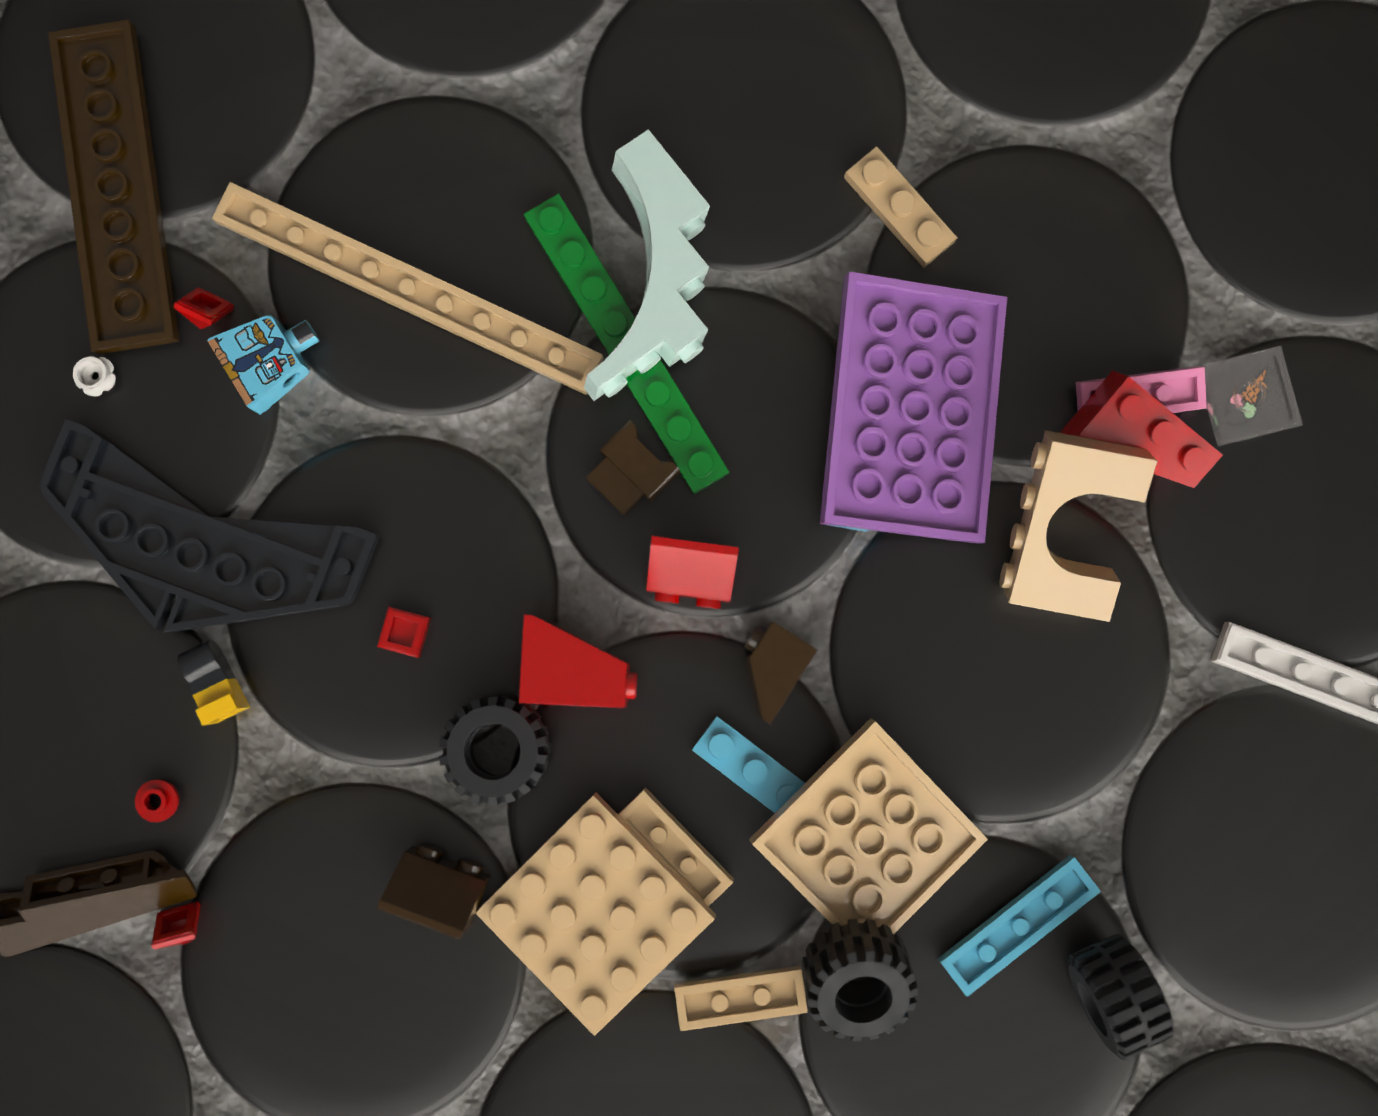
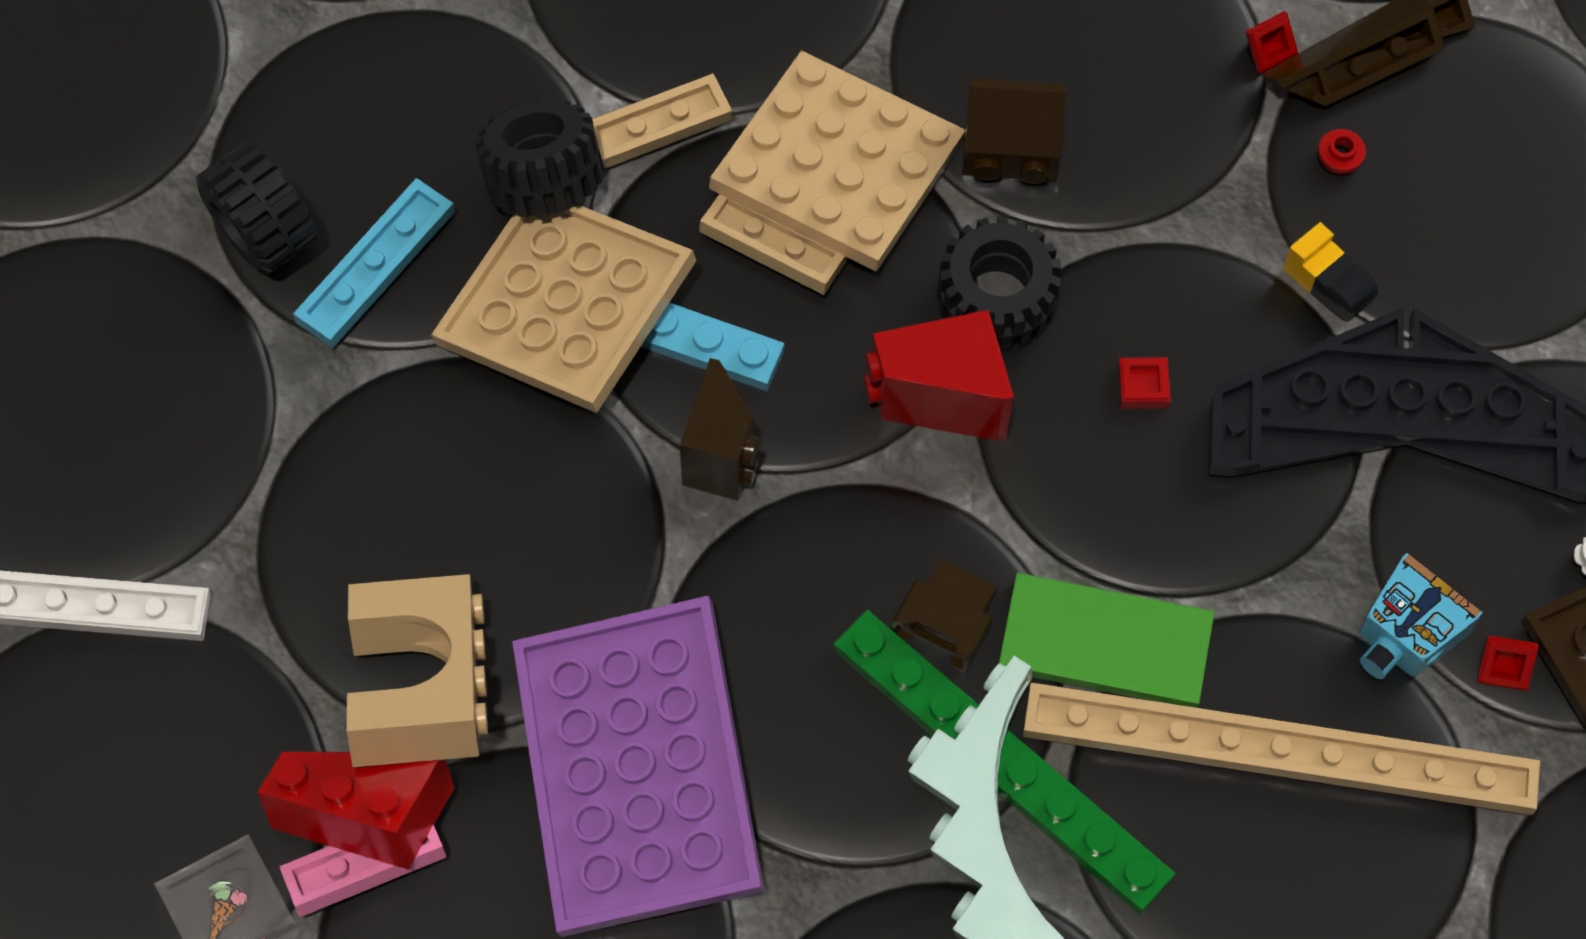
camera: 165 degrees right, 20 degrees down
slope [646,536,739,609] -> none
none -> bright green tile [999,573,1215,708]

